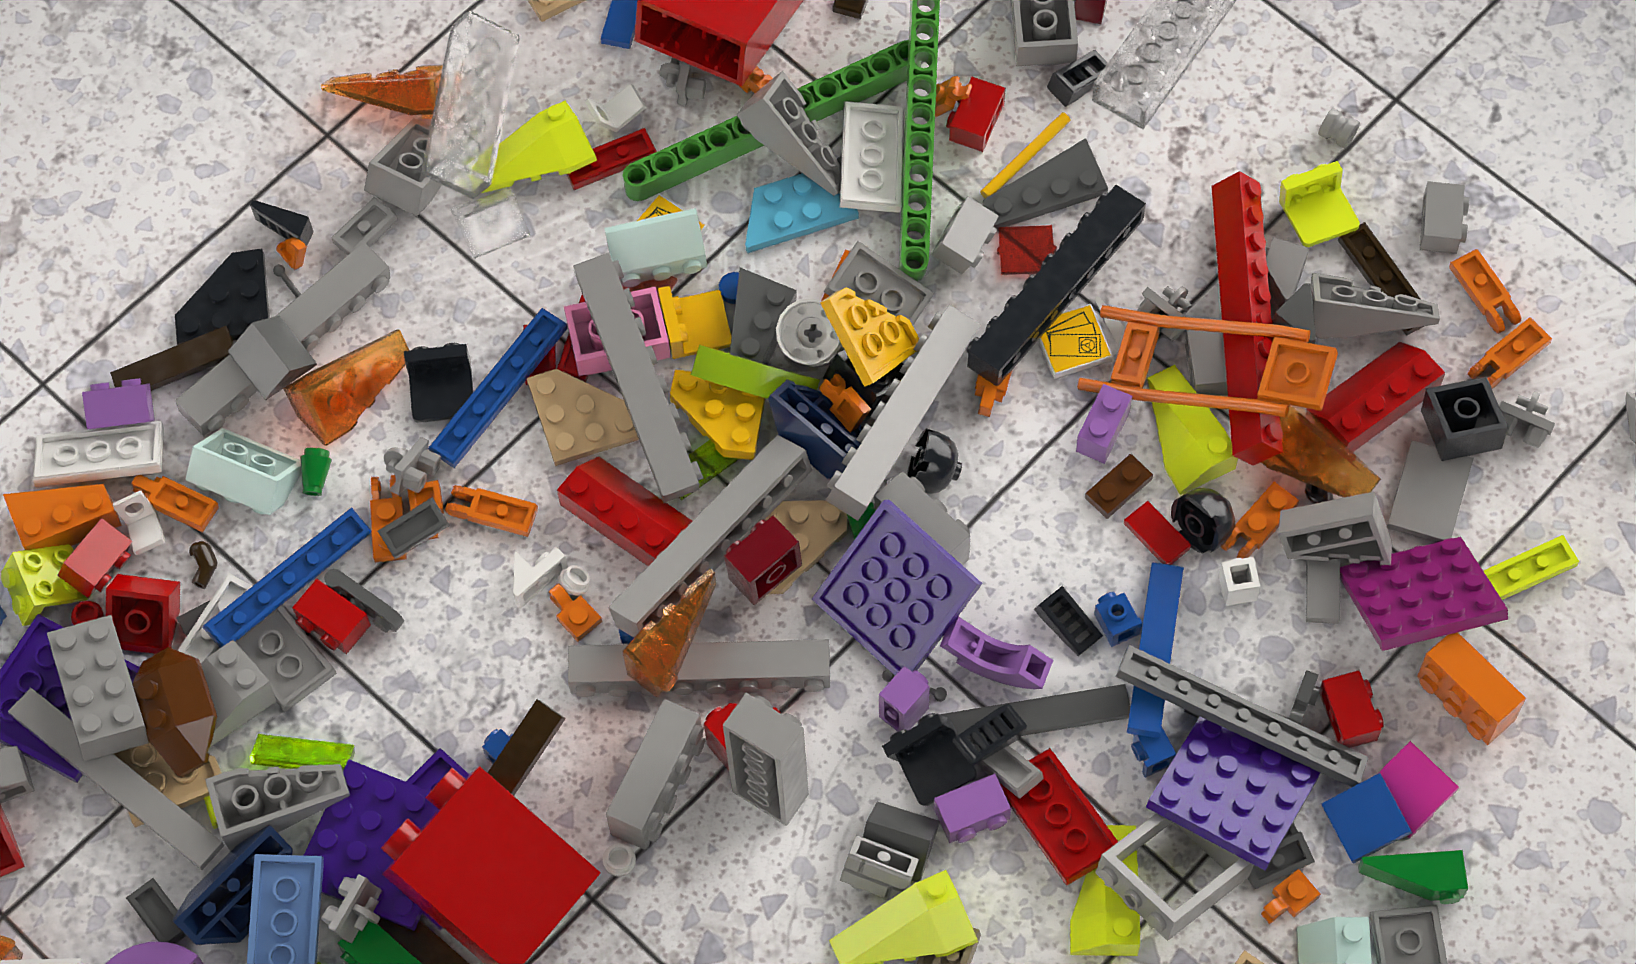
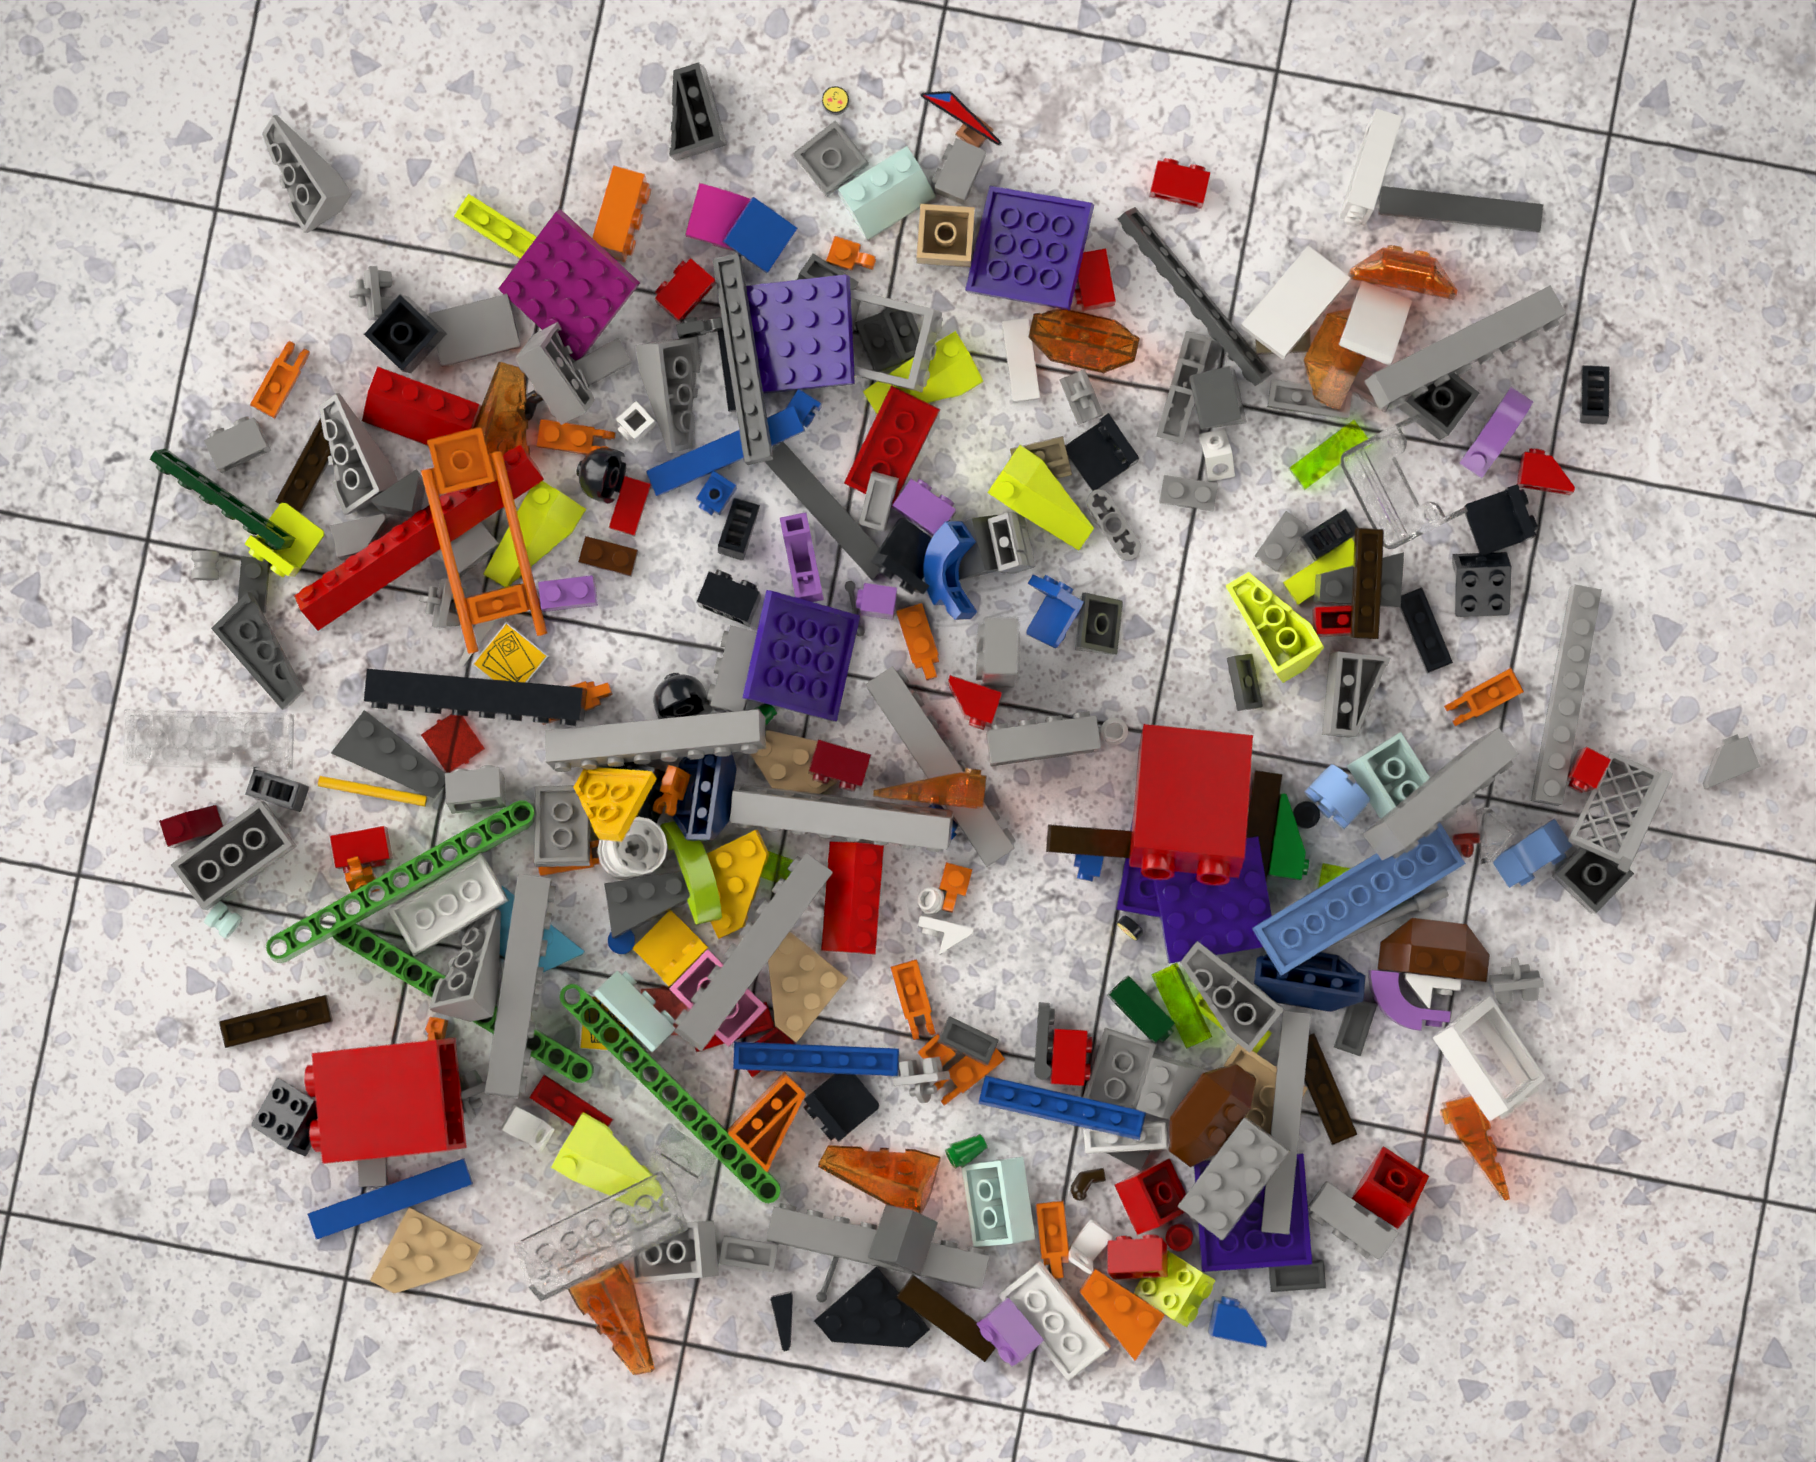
camera: 125 degrees left, 20 degrees up
orange tile [276,237,307,270] -> none
light grey hips [321,874,382,943] -> none
black slope [952,703,1027,766] -> none
green slope [1358,850,1468,904] -> none
orange hinge [1468,317,1552,389] -> none
none -> dark green plate [149,449,296,550]
none -> dark grey wing [211,592,304,710]
none -> dark grey plate [238,556,270,613]
none -> light grey brick [485,874,556,1099]
none -> bright green beam [560,984,781,1203]
none -> light grey wedge [636,337,701,452]
none -> dark grey wedge [669,62,727,161]
none -> black brick [696,569,761,627]
none -> orange wedge [727,1072,806,1172]
none -> dark grey slope [855,301,920,372]
none -> orange hinge [896,603,939,681]
none -> blue arch [924,521,977,620]
none -> blue bracket [1026,575,1084,648]
none -> dark grey slope [1075,593,1123,655]
none -> dark green window [1107,976,1175,1043]
none -> black tile [1116,915,1143,941]
none -> dark brown tile [1304,1033,1358,1145]

